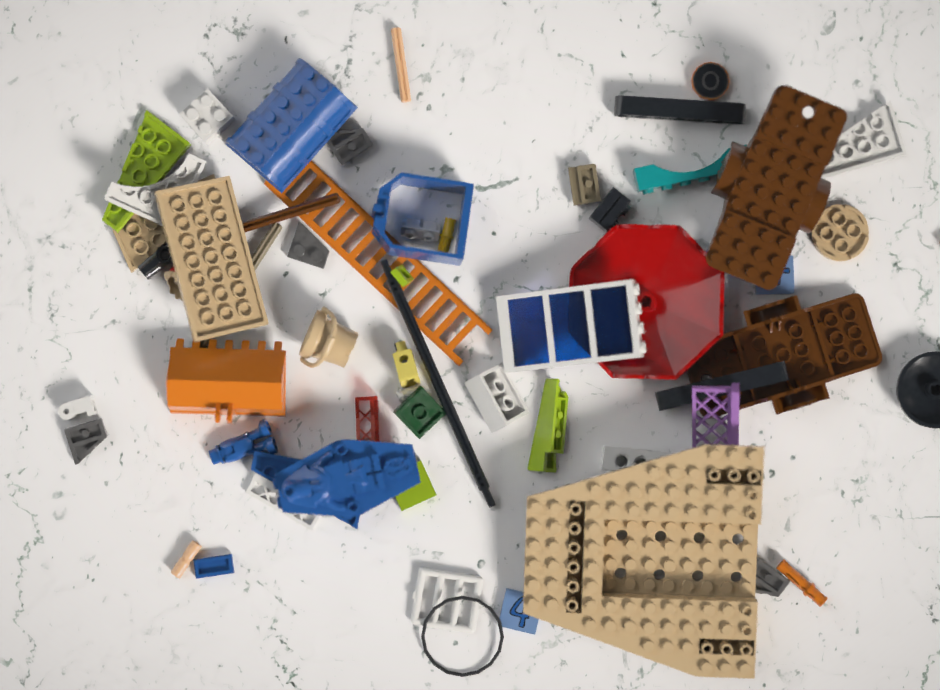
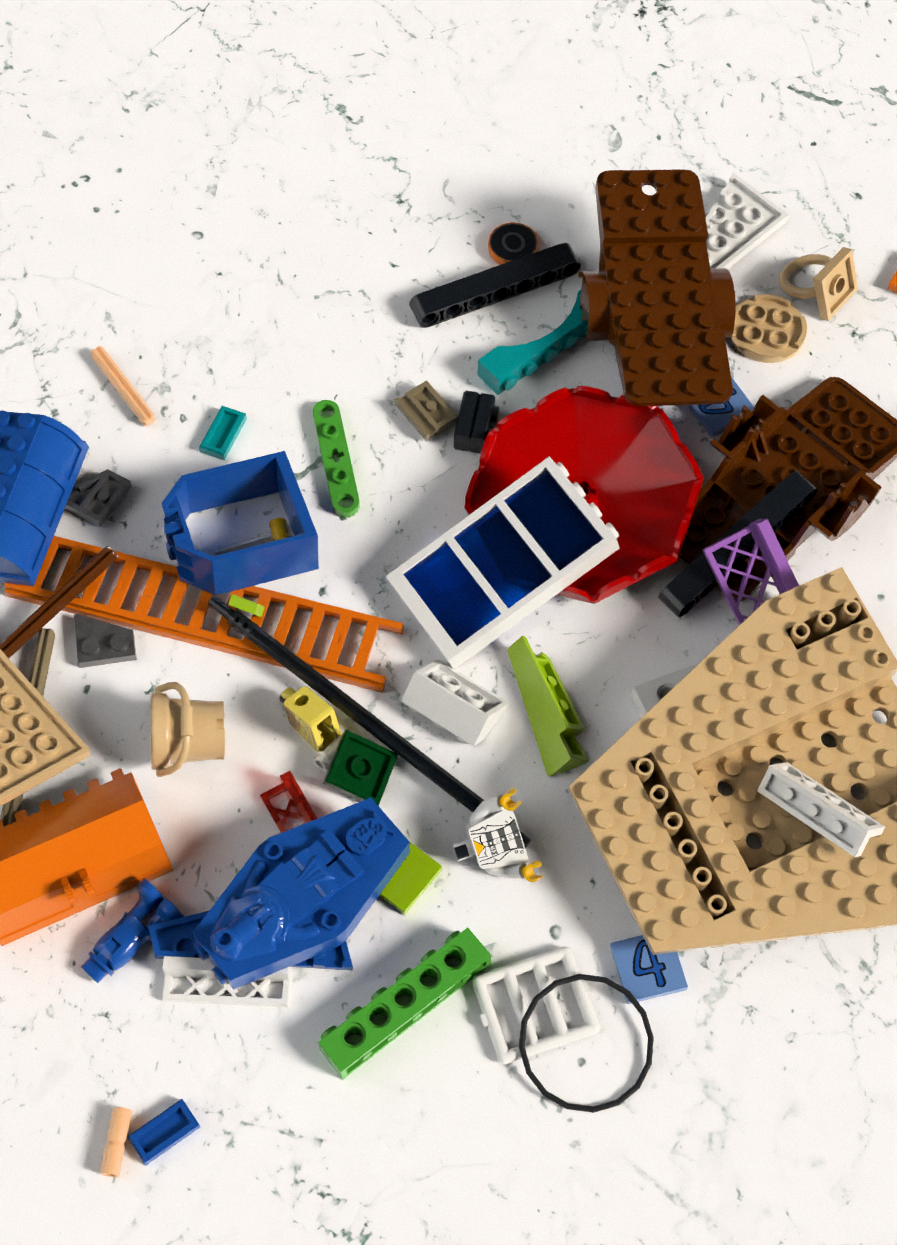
camera: 20 degrees left, 25 degrees down
none -> teal tile [199,405,247,461]
none -> bright green piece [313,400,360,518]
none -> bright green brick [318,927,491,1080]
none -> torso [453,788,544,882]
none -> white fence [757,762,885,857]
none -> tan tile [779,247,858,321]

